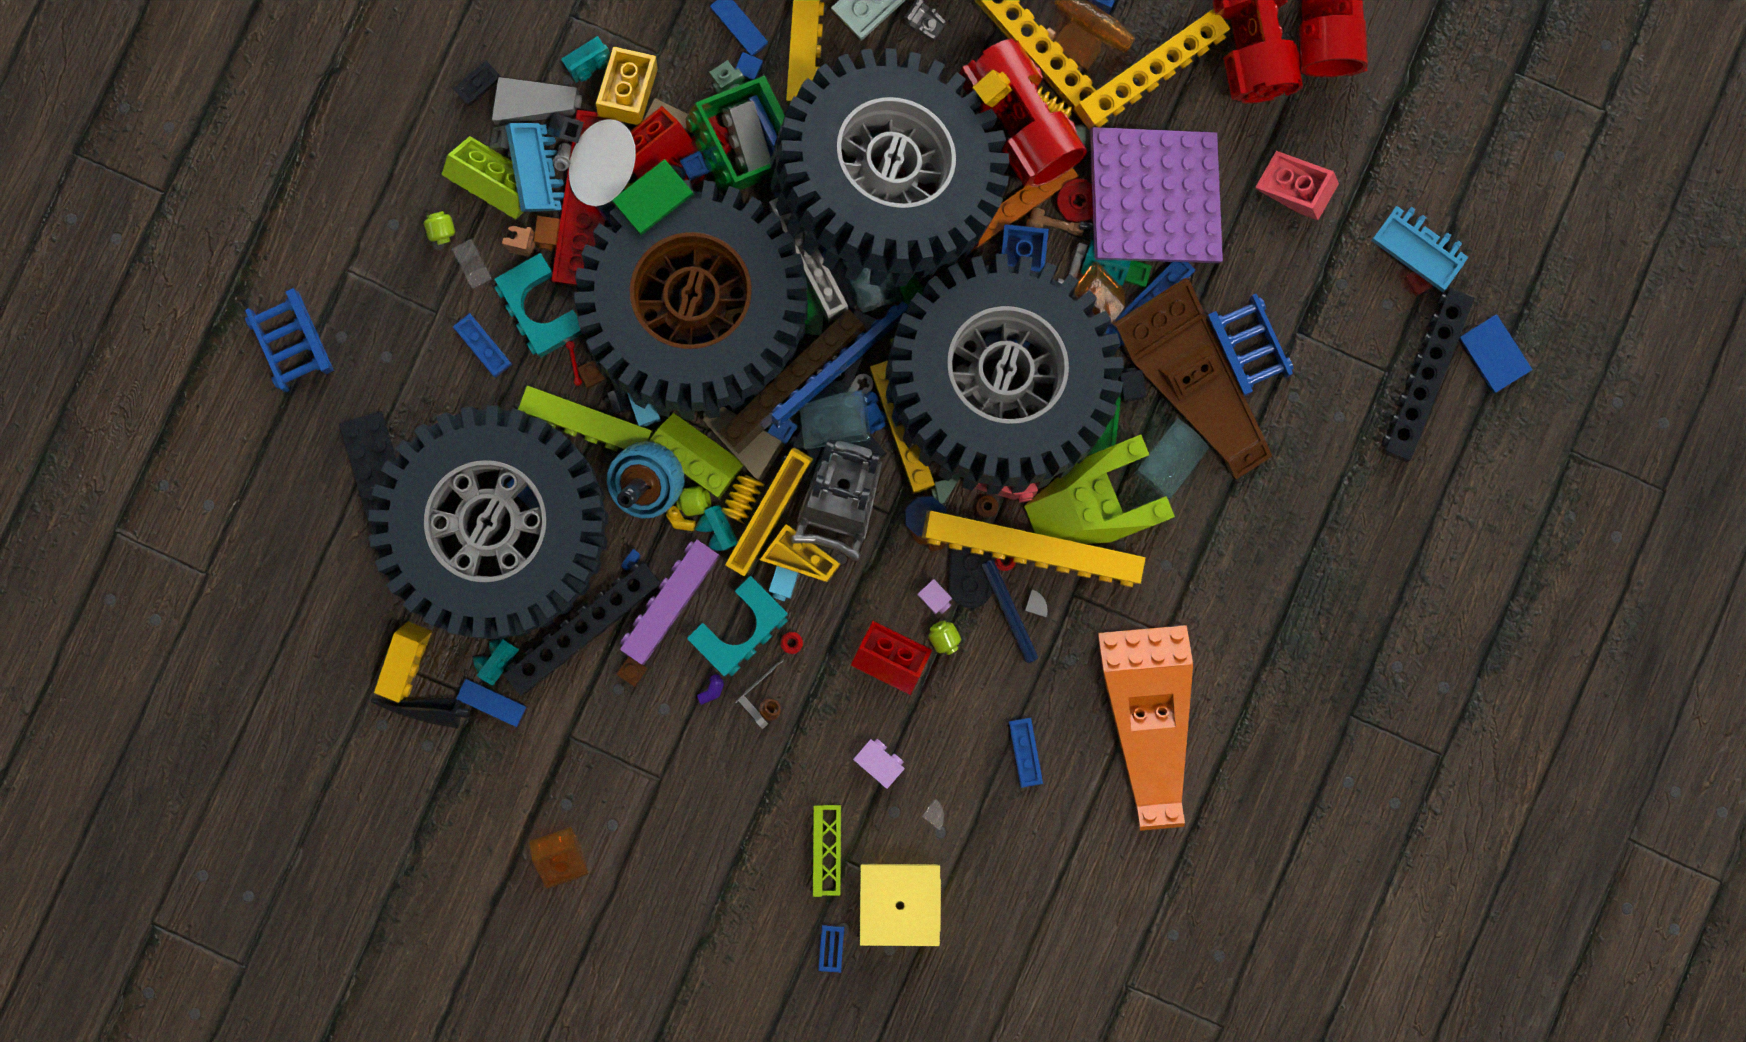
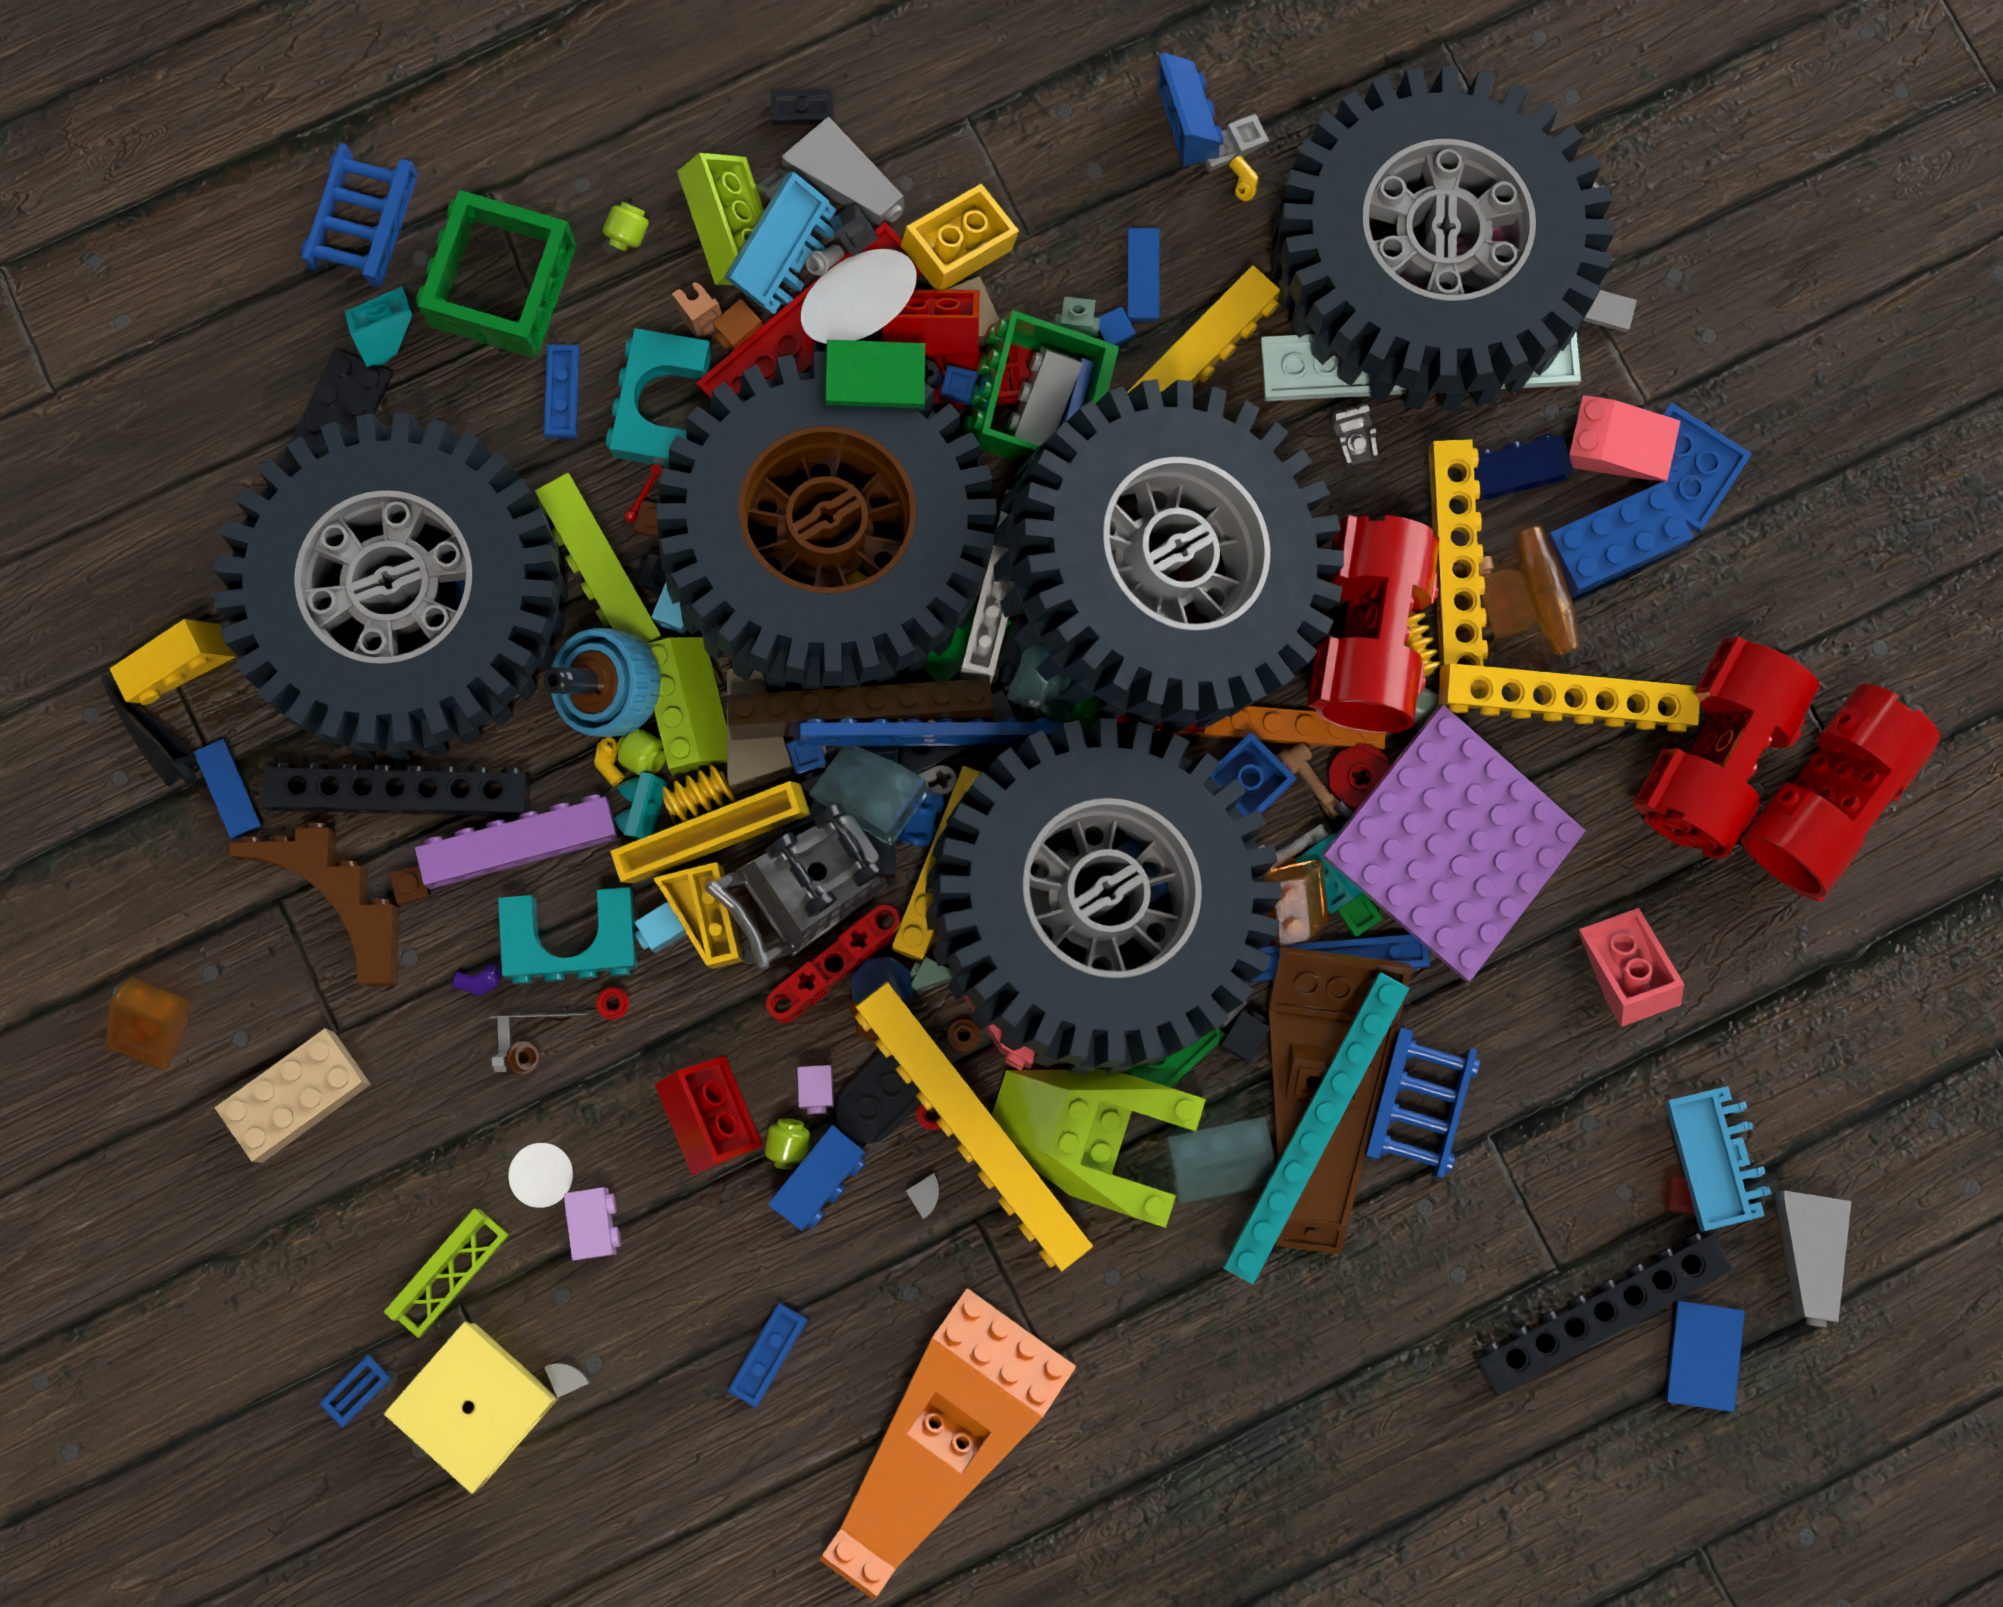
camera: 40 degrees right, 5 degrees down
clear slope [452,239,492,289] -> none
teal tile [473,639,519,685] -> none
teal bracket [561,36,611,83] -> none
blue tile [621,549,641,572] -> none
clear tile [922,799,944,830] -> none
yellow brick [973,70,1012,107] -> none
dark blue axle [982,560,1038,663] -> none
none -> tan brick [215,1029,371,1163]
none -> reddish brown arch [229,823,399,987]
none -> teal slope [344,286,412,367]
none -> green window [416,190,577,359]
none -> white sticker [508,1143,573,1208]
none -> light grey tile [544,1363,590,1398]
none -> red piece [766,905,901,1023]
none -> blue slope [768,1125,867,1231]
none -> teal plate [1222,972,1410,1284]
none -> light grey slope [1775,1191,1851,1327]

